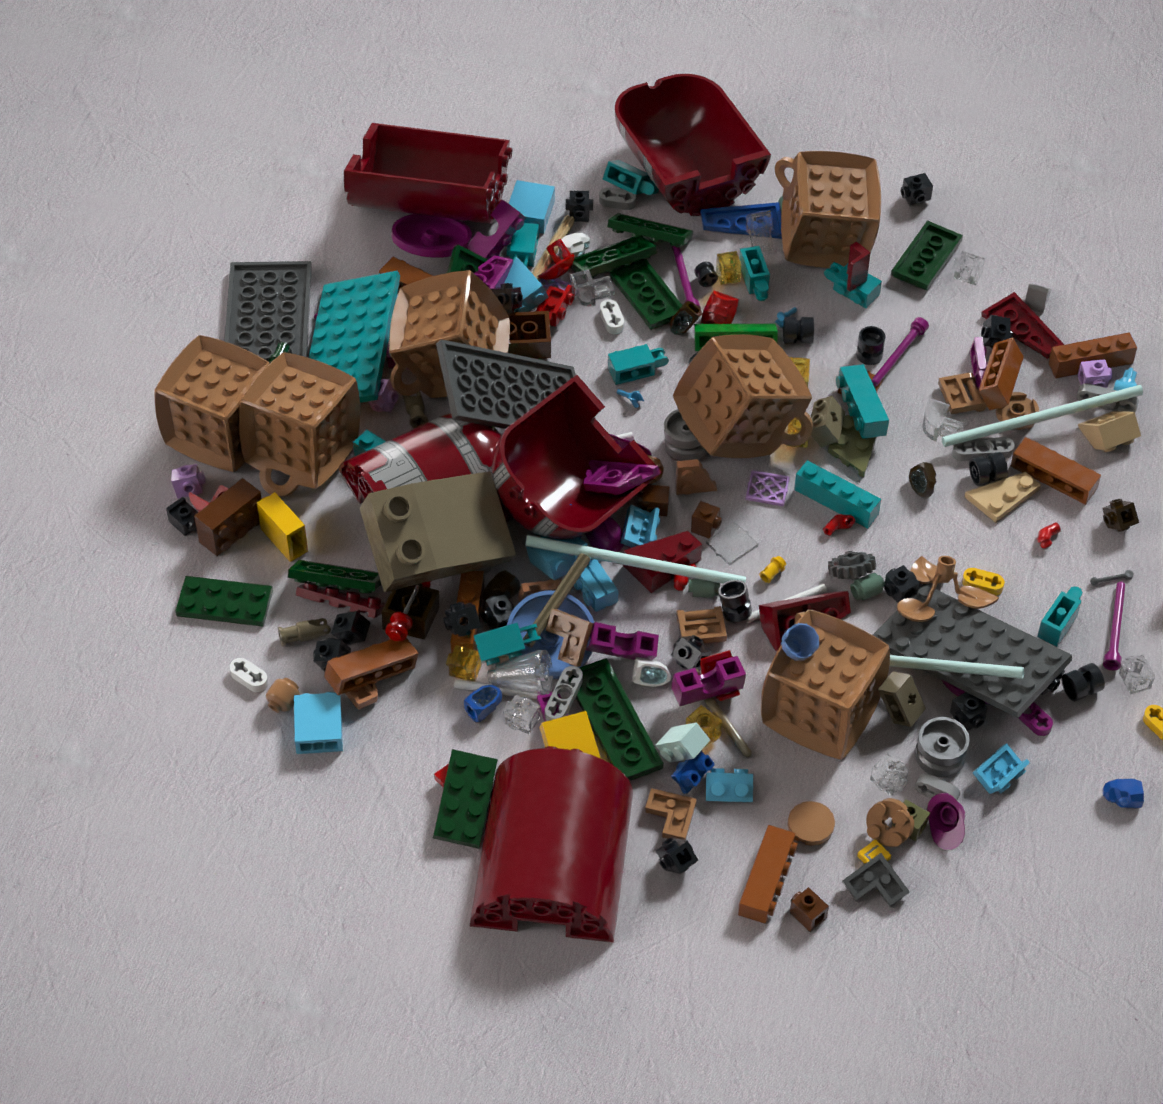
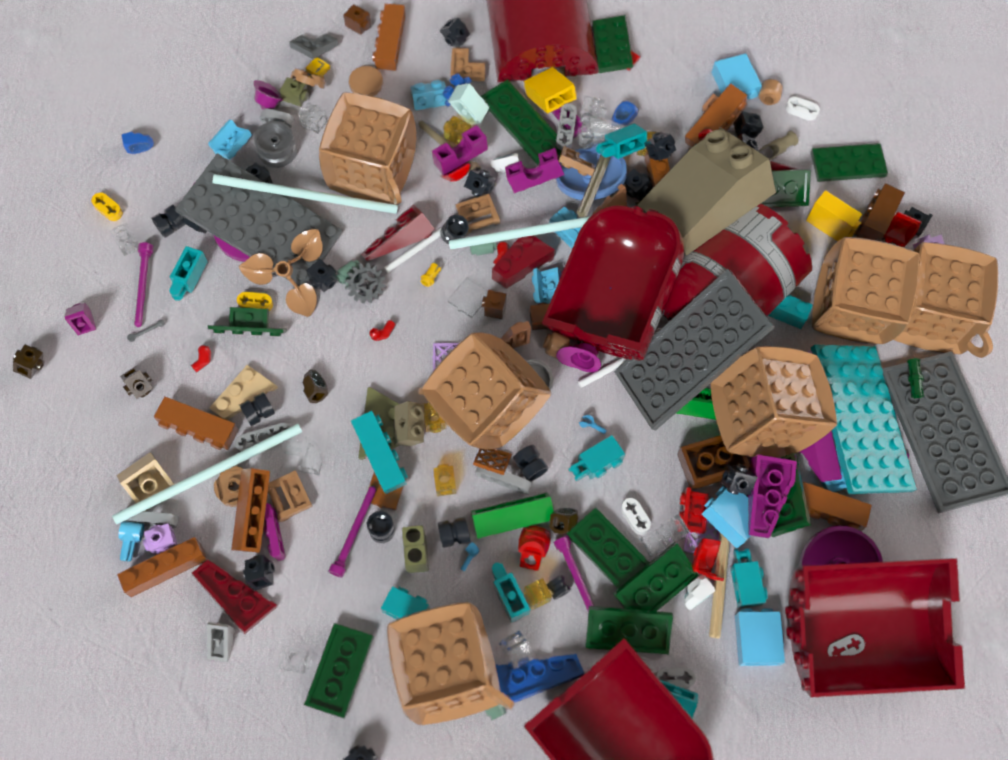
camera: 165 degrees right, 15 degrees up
magenta arch [466,199,526,260] -> none
black brick [565,191,593,222] -> none
magenta wing [583,460,660,495] -> none
medium blue hair [781,623,819,661] -> none
teal brick [794,460,881,529] -> none
dark red panel [847,241,871,292] -> none
dark tan brick [878,671,926,727] -> none
none -> dark green bracket [208,307,287,336]
none -> olive piece [402,525,429,573]

